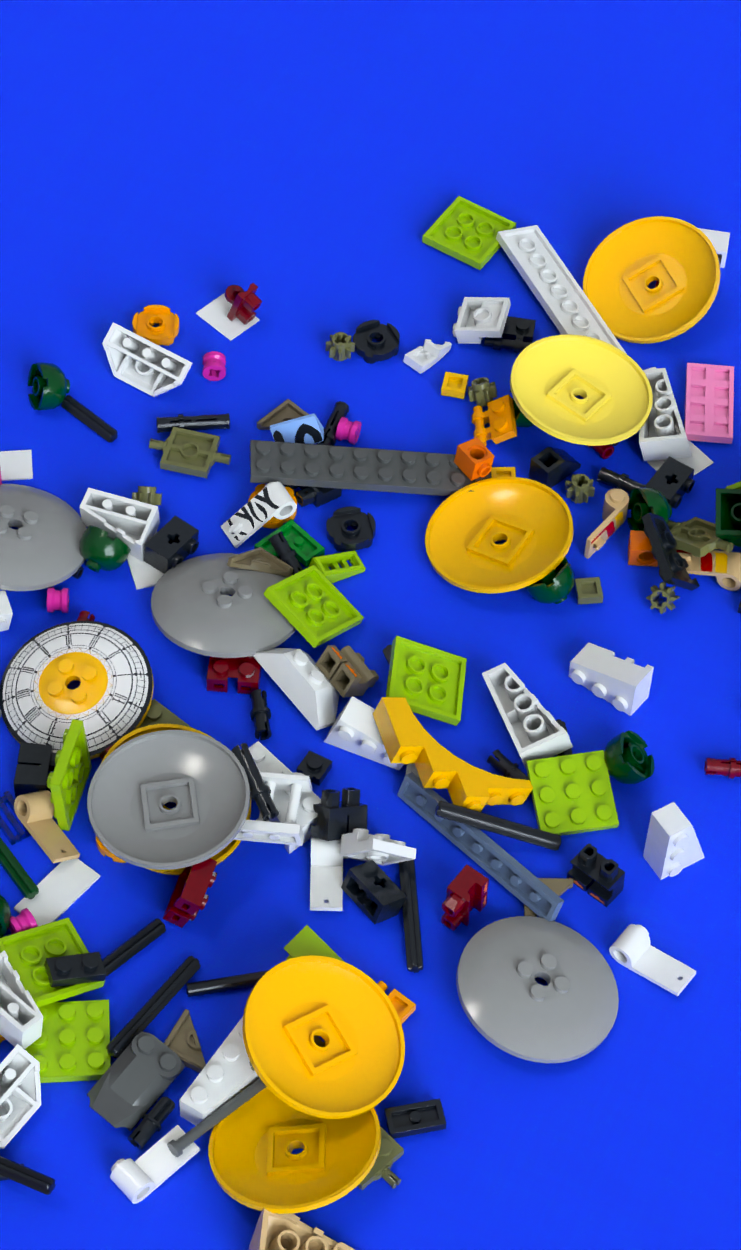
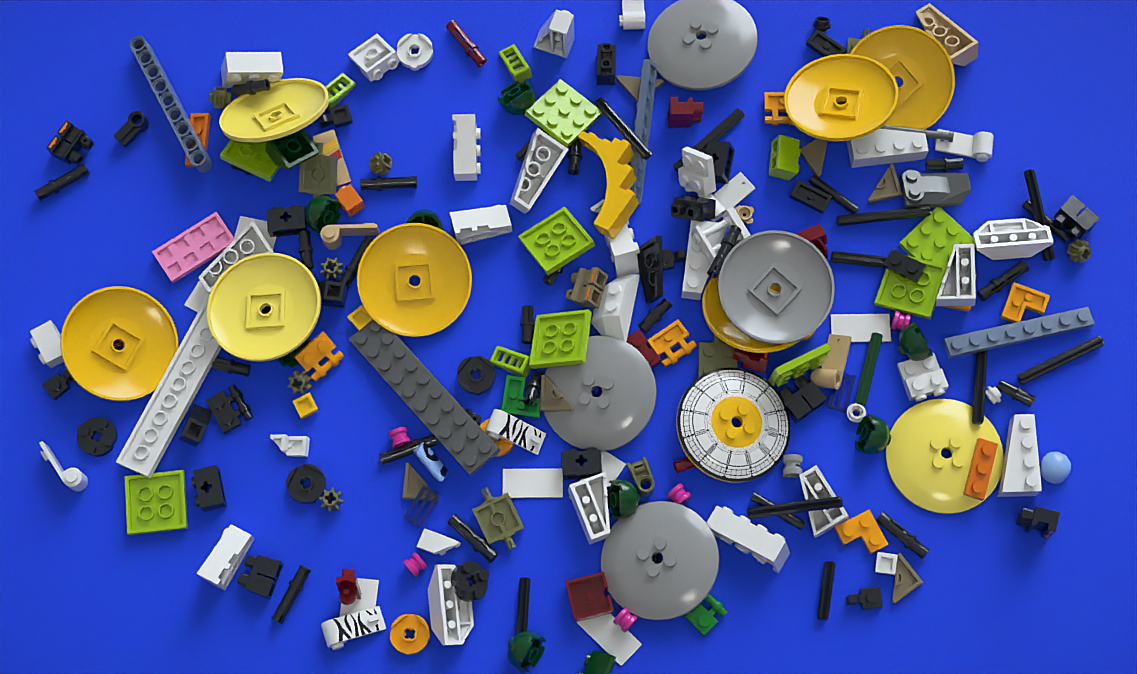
camera: 125 degrees left, 20 degrees up
olive gear [132,486,162,506] -> none
white plate [453,297,511,344] -> none
orange brick [454,437,494,481] -> none
olive plate [574,577,603,605] -> none
black wing [641,513,700,590] -> none
none -> white door [39,441,88,491]
none -> black plate [77,417,118,457]
none -> black slope [178,404,212,447]
none -> black brick [191,465,227,512]
none -> white wedge [197,525,255,591]
none -> black hips [237,555,284,600]
none -> black pin [271,565,311,624]
none -> white door [321,606,386,650]
none -> black pin [339,236,374,289]
none -> black pin [360,176,417,191]
none -> clear blue tile [403,484,441,528]
none -> white slope [416,529,461,556]
none -> white wedge [450,205,512,245]
none -> black plate [451,561,489,602]
none -> lime slope [498,44,532,83]
none -> white piece [503,468,563,498]
none -> black axle [520,305,535,344]
none -> dark red piece [565,572,614,622]
none -> olive piece [626,457,655,497]
none -> black wing [637,236,663,303]
none -> light orange plate [648,319,697,367]
none -> tan plate [735,205,754,225]
none -> black plate [790,180,832,214]
none -> black plate [813,16,831,32]

